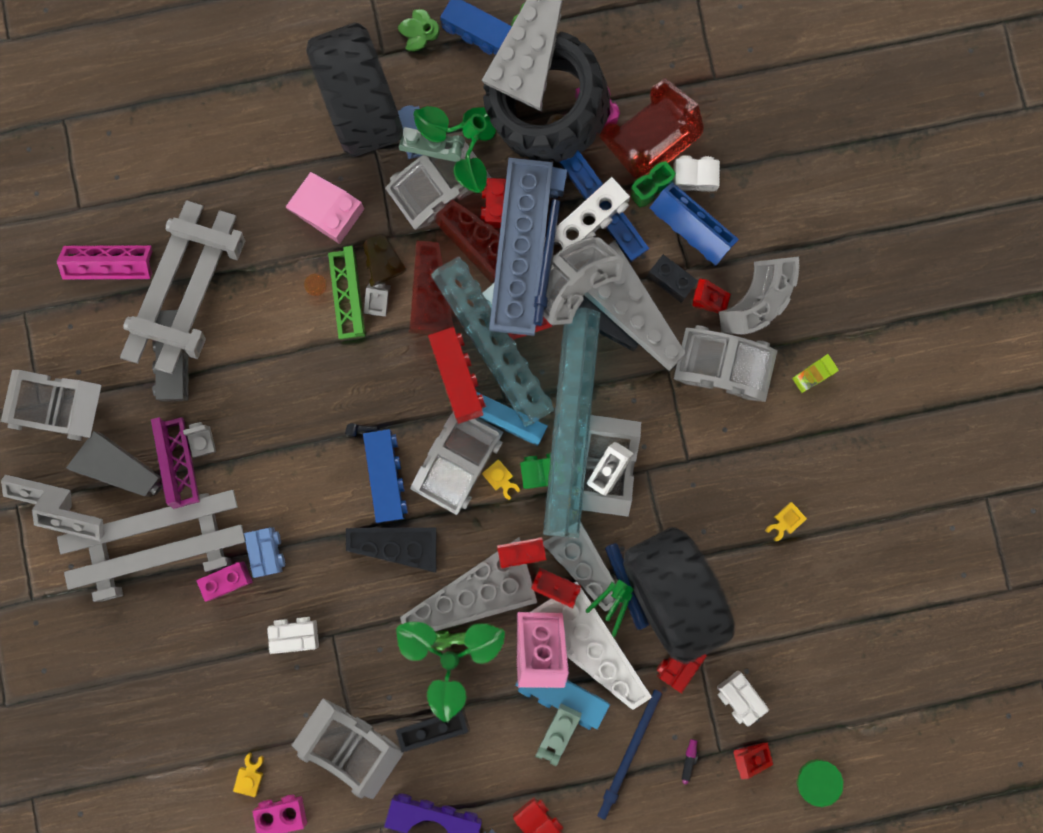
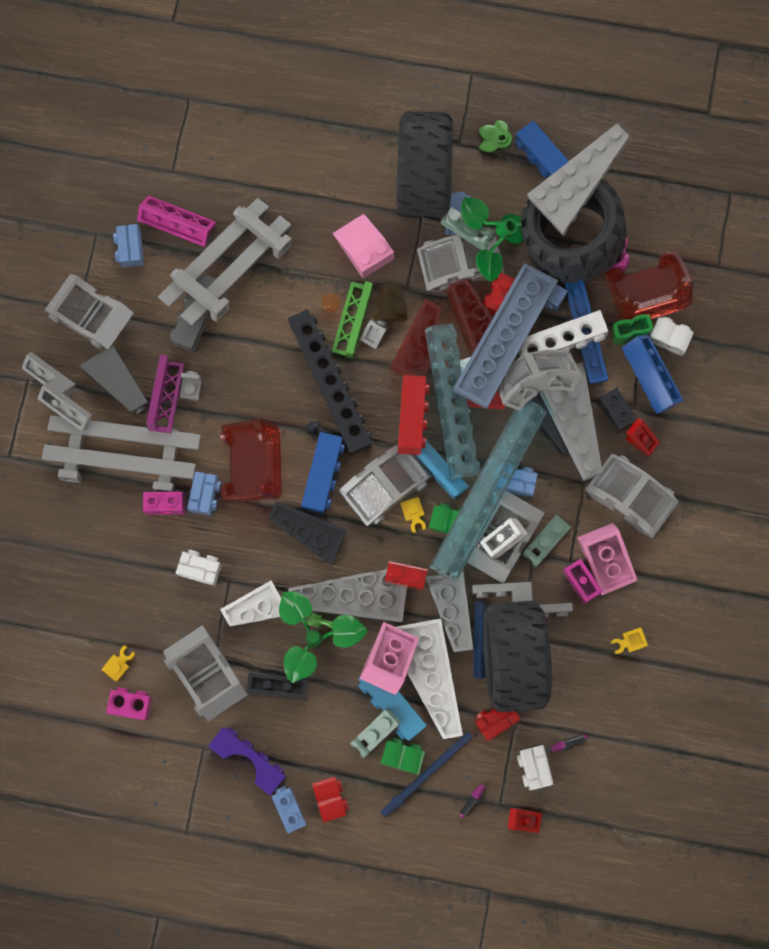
camera: 30 degrees right, 5 degrees down
red hinge [531,568,581,608] -> none
dark blue bar [533,200,560,326] -> none
green plant [585,579,634,637] -> none
light grey window [719,256,799,334] -> none
lime leg [792,354,839,393] -> none
green tile [796,759,844,807] -> none
none -> medium blue brick [113,224,144,268]
none -> clear red windscreen [220,419,282,502]
none -> white wing [220,581,281,627]
none -> black brick [288,309,373,456]
none -> green brick [380,738,425,775]
none -> light grey bracket [472,582,573,618]
none -> medium blue brick [494,463,538,498]
none -> sand green plate [522,515,571,567]
none -> black piece [550,734,588,752]
none -> dark pink brick [562,559,603,604]
none -> bright pink slope [578,523,638,595]

